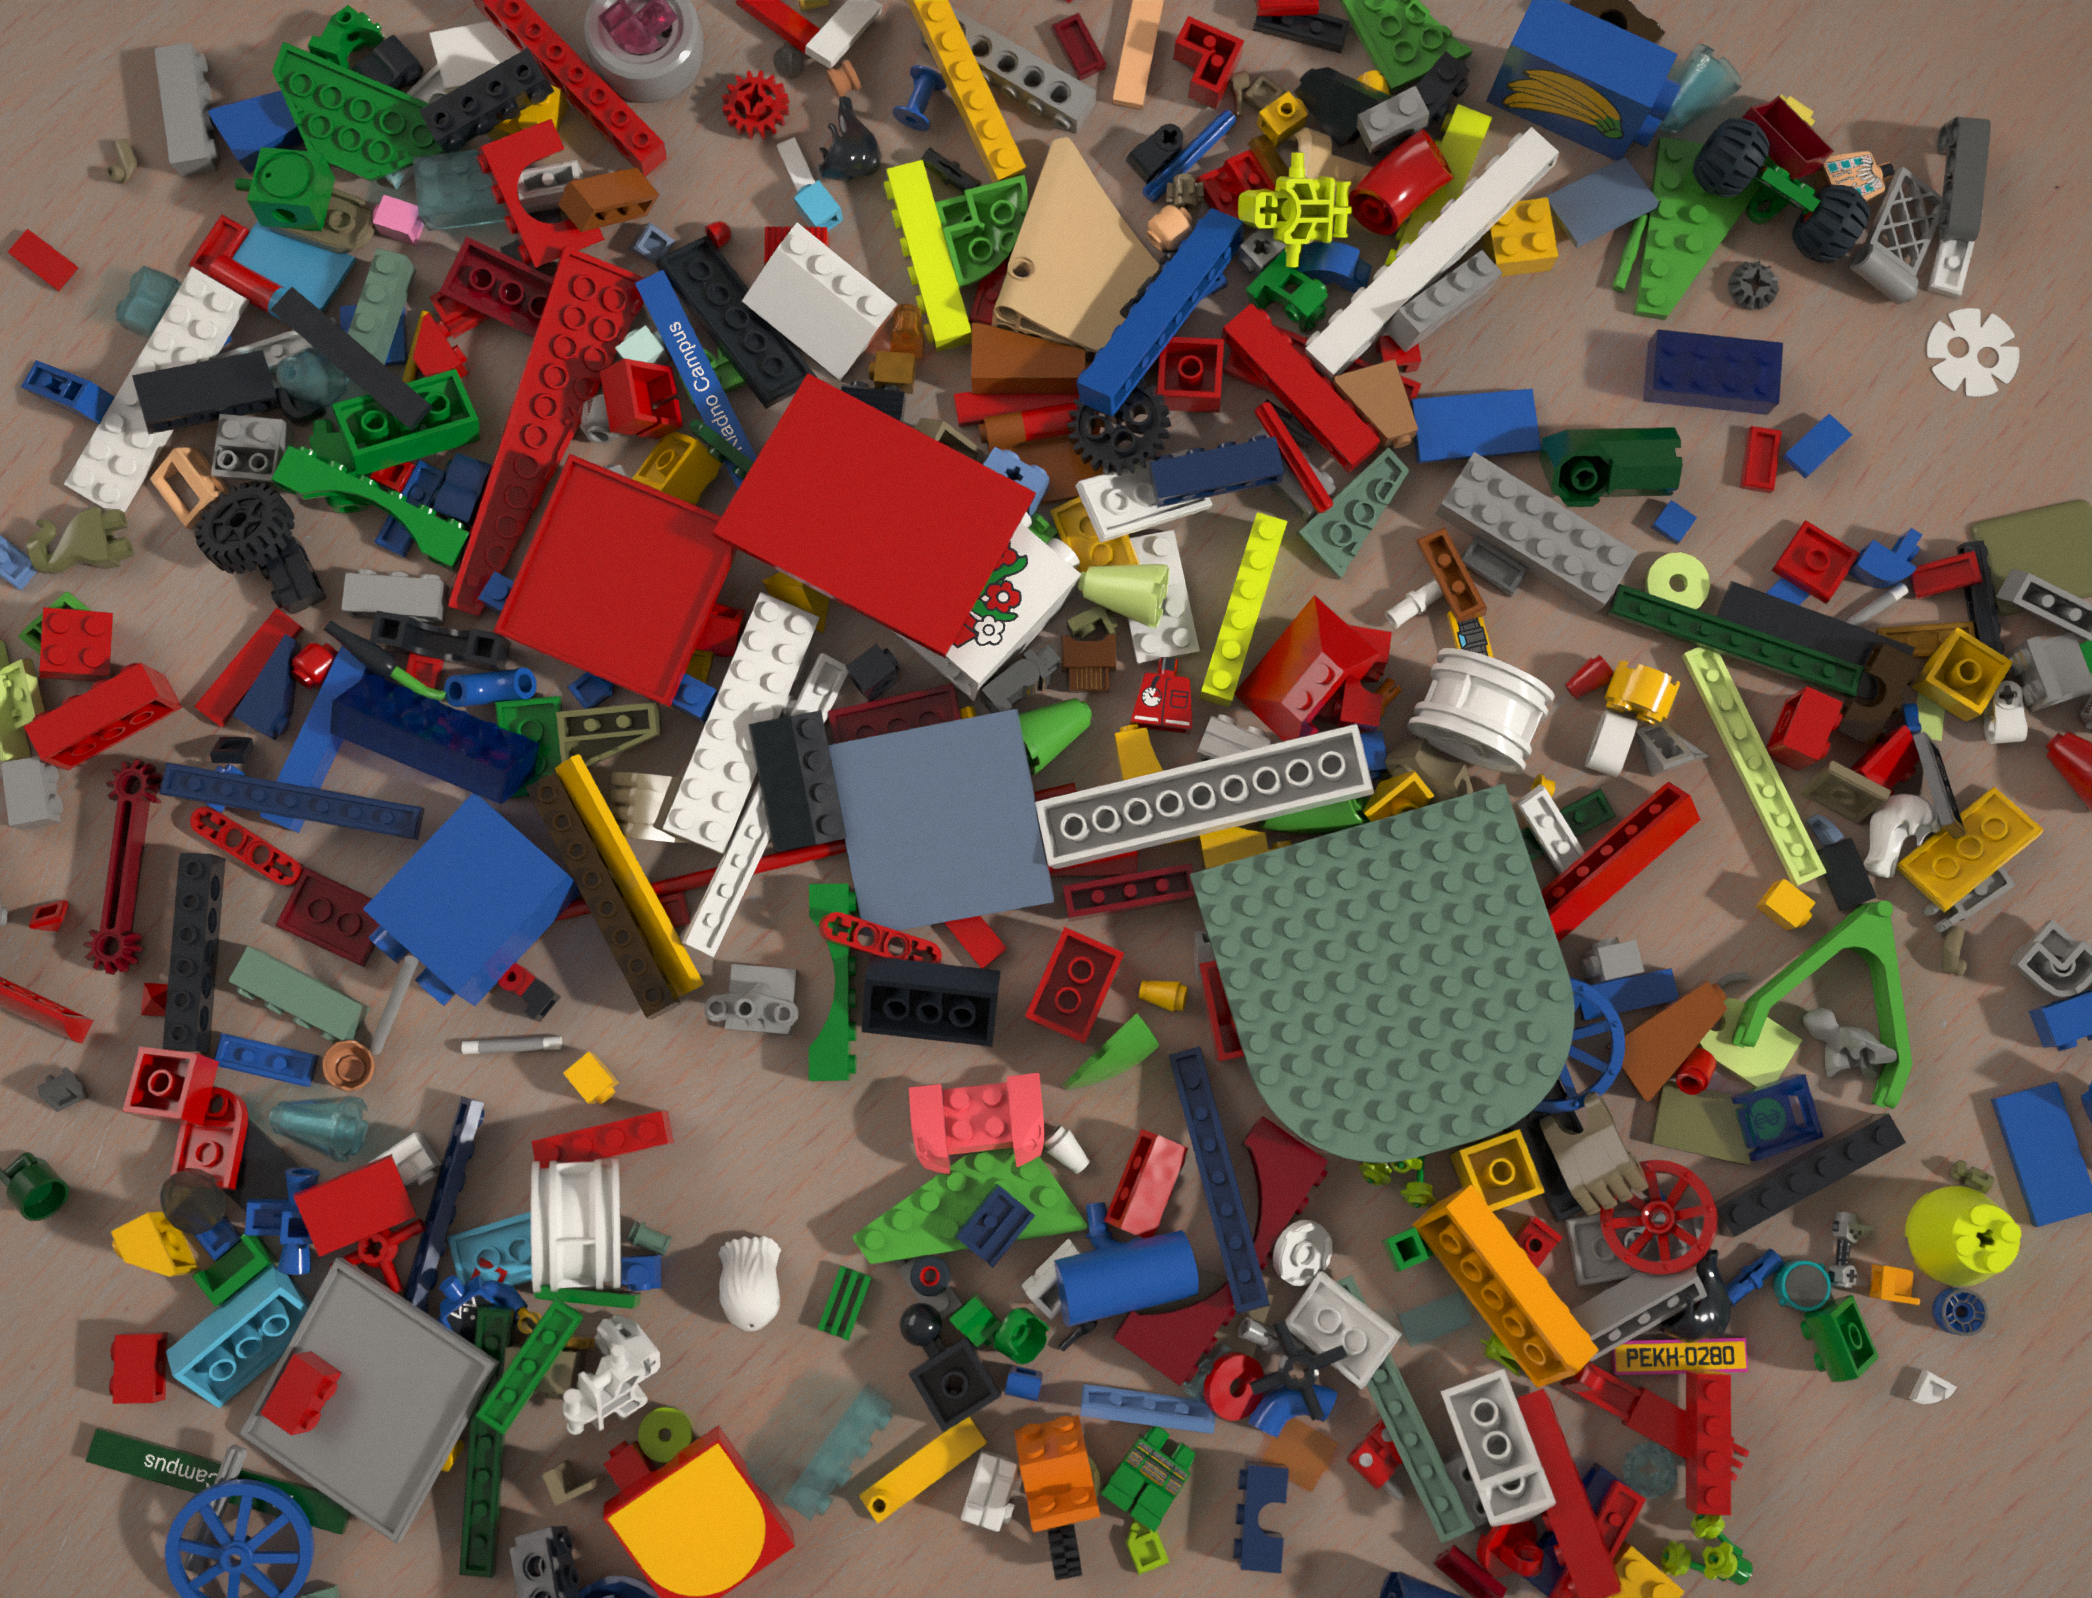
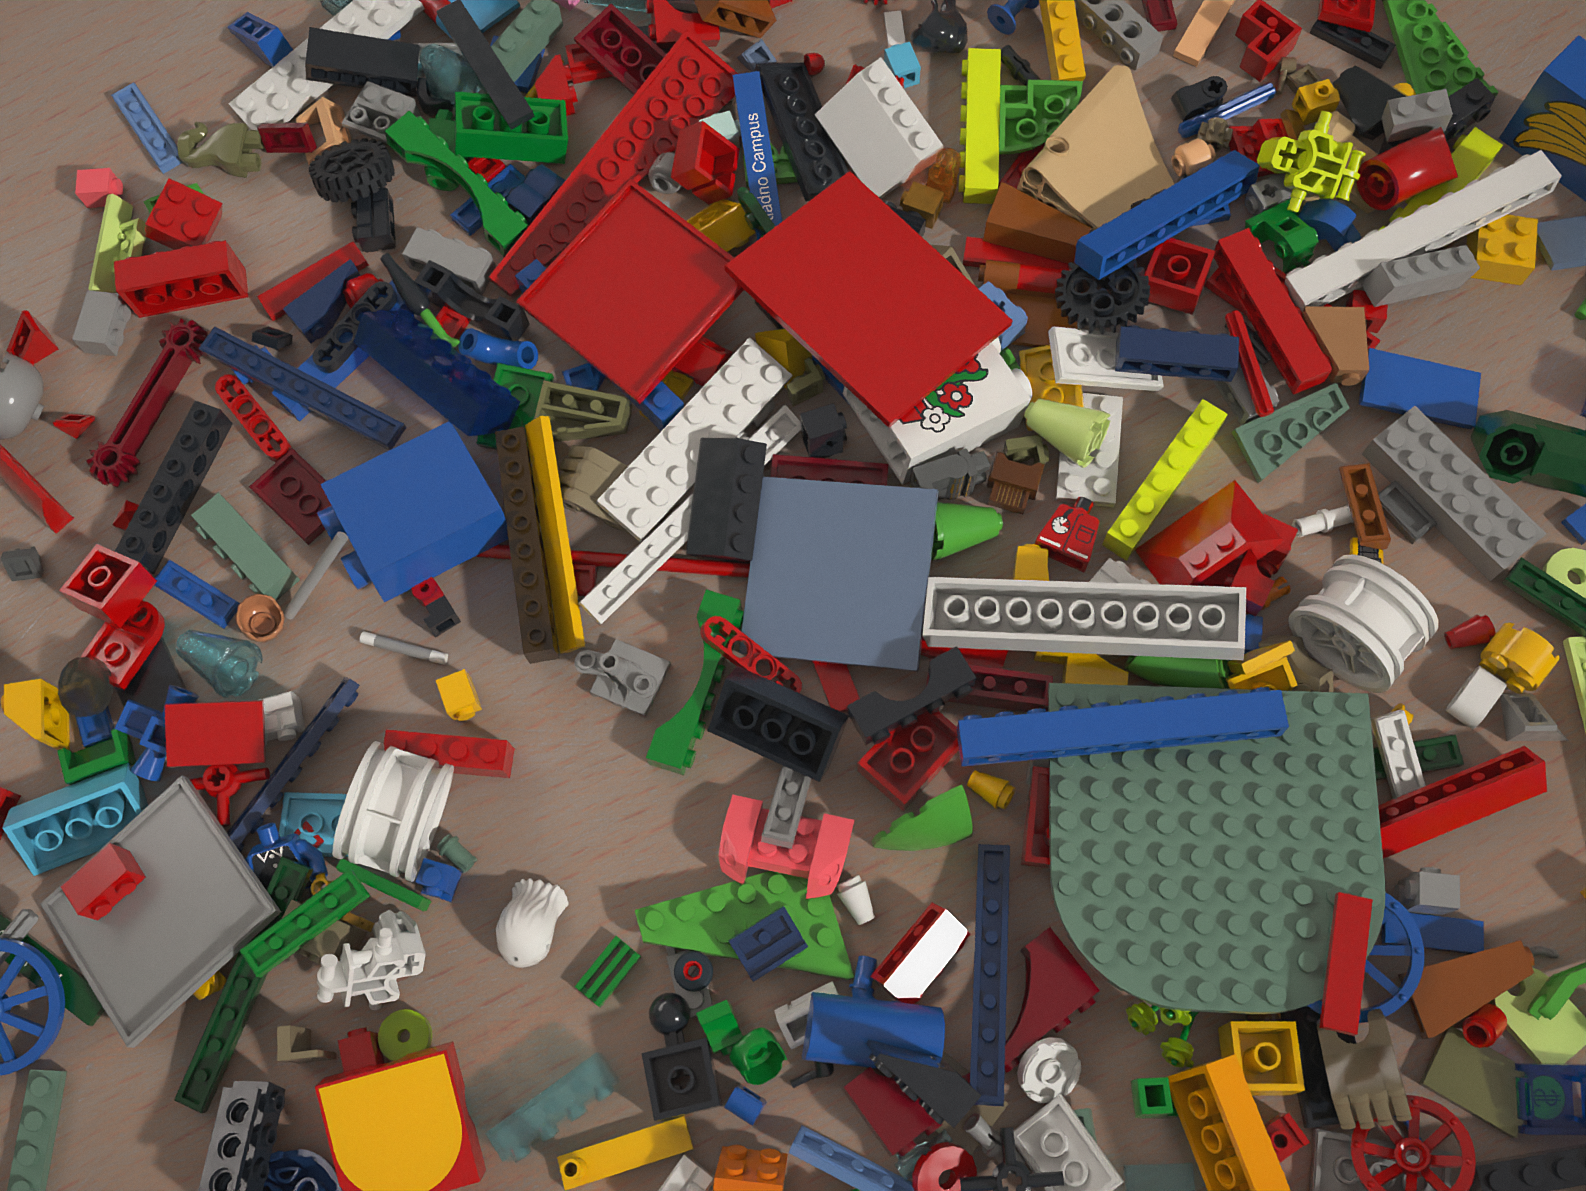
camera: 25 degrees right, 10 degrees down
none -> dark red plate [257,122,317,153]
none -> black beam [312,281,397,373]
none -> light grey tile [761,765,811,849]
none -> olive bracket [787,357,825,406]
none -> black arch [847,646,976,745]
none -> black slope [865,1040,981,1128]
none -> blue brick [957,687,1289,767]
none -> yellow tile [1227,640,1295,675]
none -> red tile [1319,892,1373,1036]

